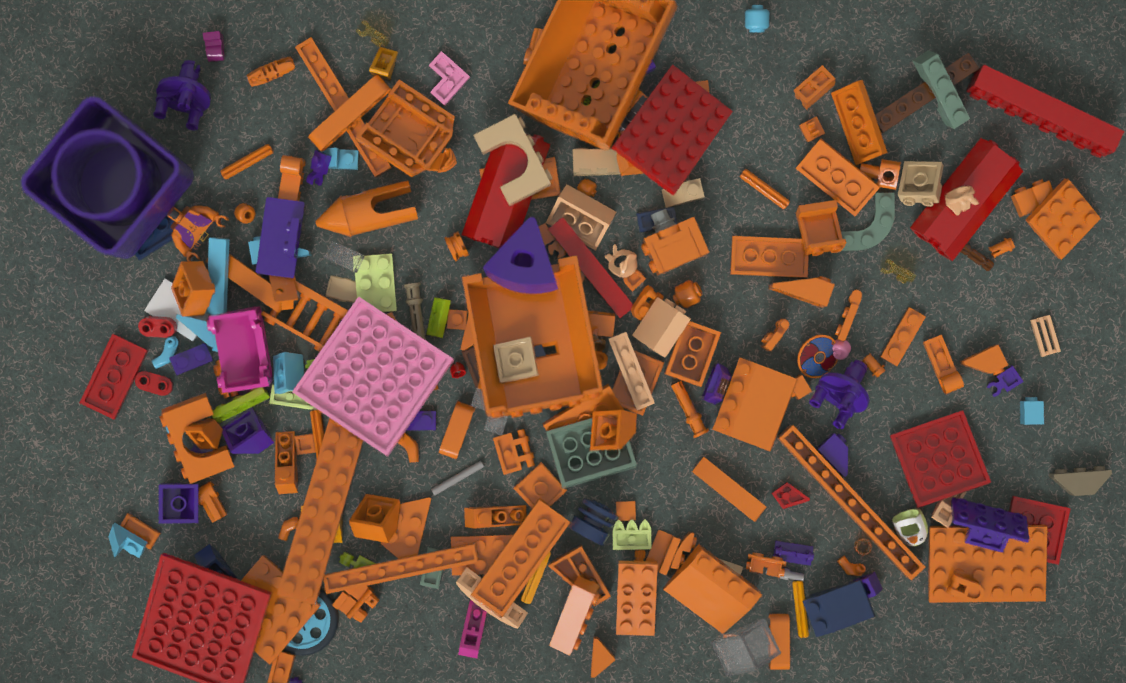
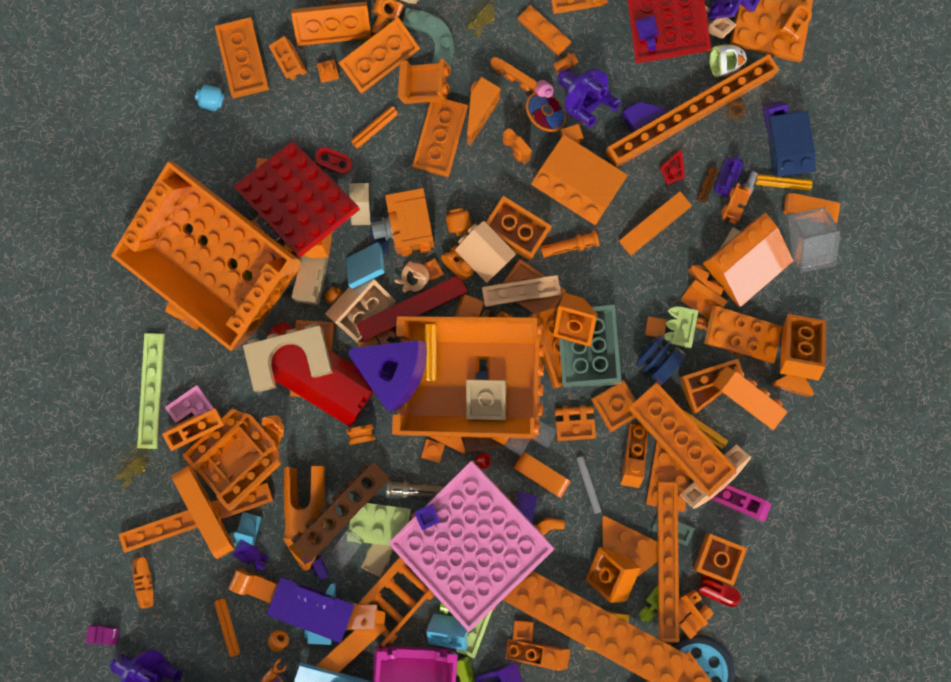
camera: 80 degrees left, 5 degrees down
orange arm [278,517,299,541] -> none
orange axle [310,410,324,458] -> none
light orange slope [369,47,398,80] -> none
lime plate [426,297,451,338] -> none
dark purple slope [701,363,732,405] -> none
orange arm [837,555,866,576] -> none
none -> yellowish green tile [137,333,165,449]
none -> orange slope [162,408,224,451]
none -> orange plate [215,17,269,99]
none -> reddish brown brick [288,462,390,565]
none -> dark purple plate [311,555,329,580]
none -> red plate [315,147,352,175]
none -> medium azure tile [346,242,385,289]
none -> dark purple plate [414,504,441,531]
none -> light orange axle [425,323,436,381]
none -> dark purple plate [635,15,659,51]
none -> orange brick [692,533,747,586]
none -> reddish brown axle [696,167,719,203]
none -> red arm [698,575,741,608]
none -> orange brick [780,314,827,381]

